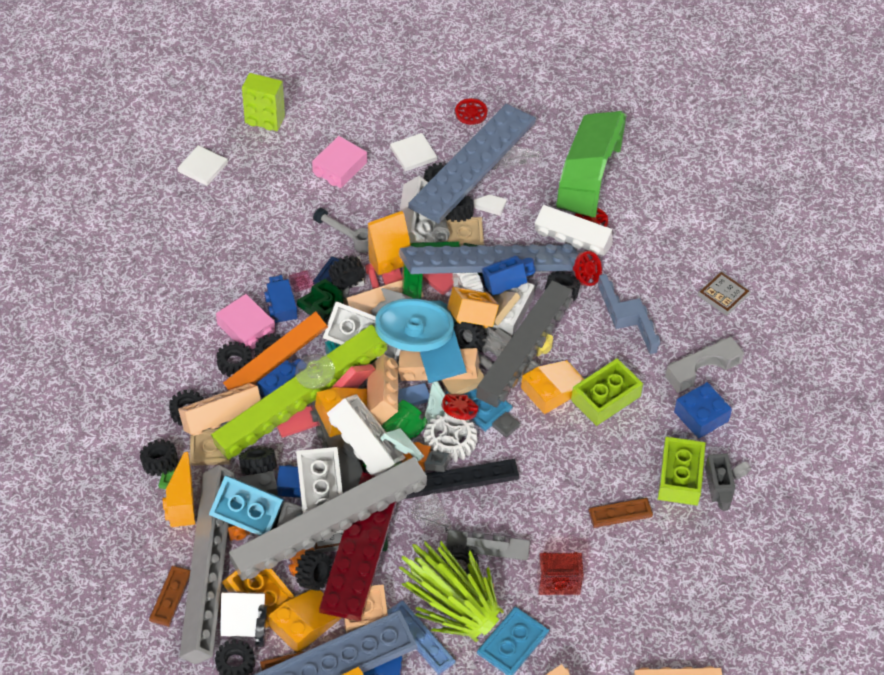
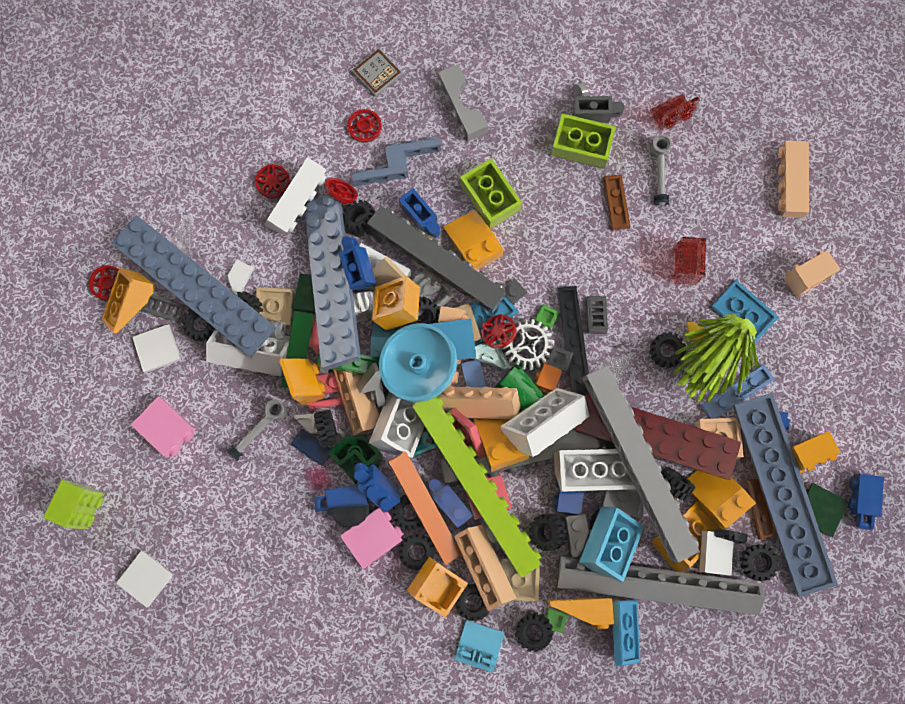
camera: 80 degrees left, 25 degrees up
dark orange tile [149,565,191,627] -> none
clear dish [295,354,335,389] -> none
light aqua tile [380,428,424,461] -> none
dark grey bracket [446,529,530,561] -> none
bright green piece [556,111,627,217] -> none
blue brick [674,382,732,439] -> none
none -> light orange slope [101,268,154,334]
none -> dark grey slope [141,294,185,323]
none -> black tile [329,506,370,527]
none -> red wheel [348,109,382,143]
none -> blue brick [354,463,400,513]
none -> blue brick [399,188,440,238]
none -> light orange container [407,557,468,618]
none -> medium azure hinge [454,620,505,673]
none -> bright green tile [535,304,560,330]
none -> dark grey slope [587,296,608,334]
none -> dark azure tile [612,600,641,666]
none -> clear red bracket [650,94,700,130]
none -> light grey piece [650,135,672,206]

